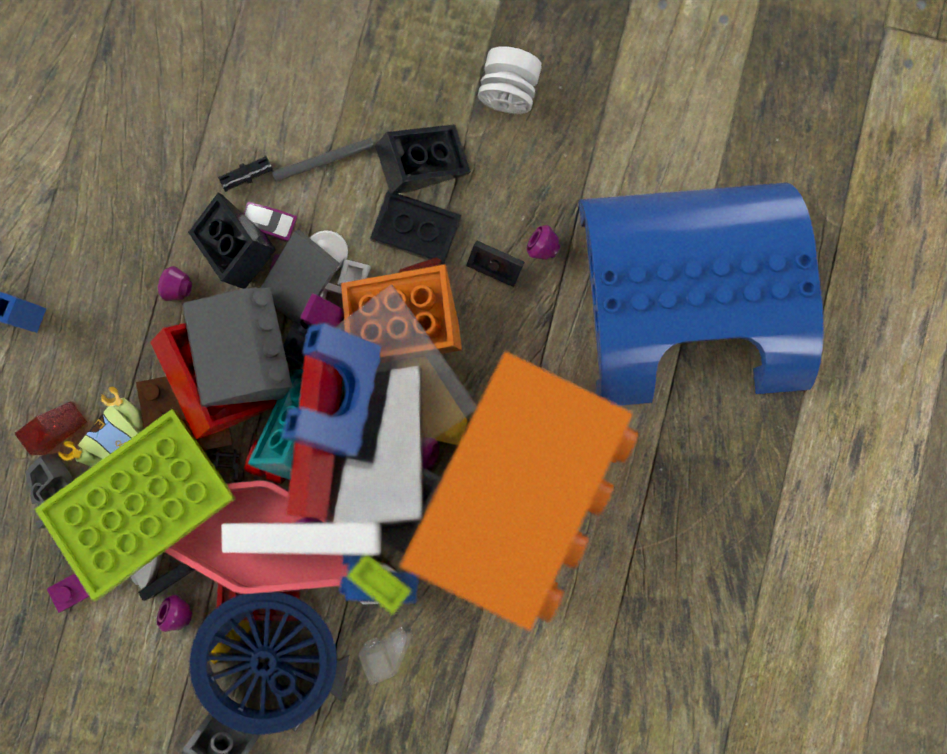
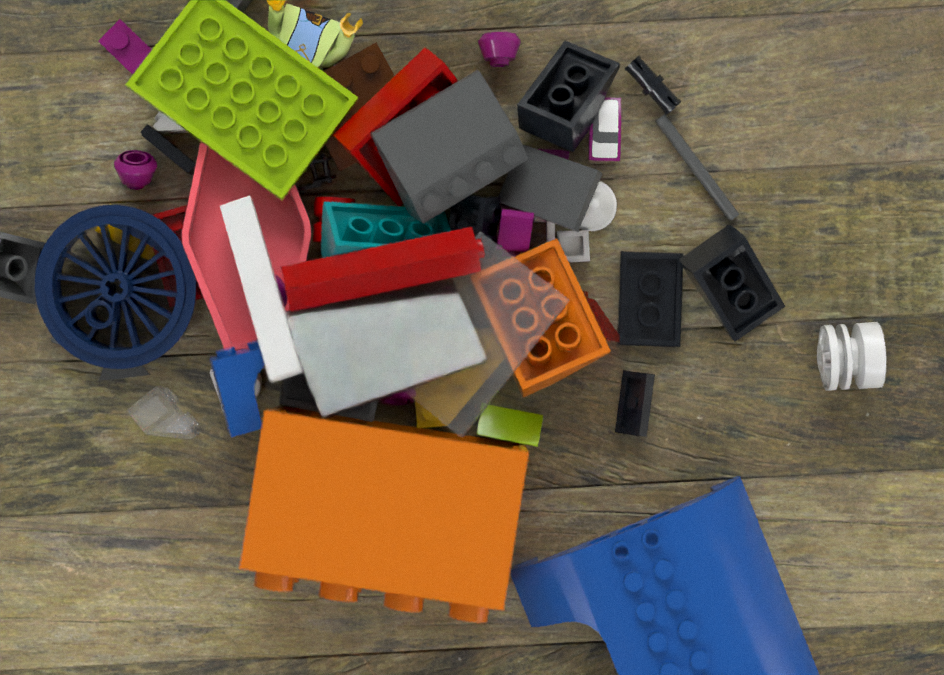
camera: 75 degrees right, 5 degrees up
blue arch [282,323,381,456] -> none
lime tile [347,554,412,615] -> none
magenta cone [526,225,560,260] -> none
none -> lime slope [476,403,543,447]

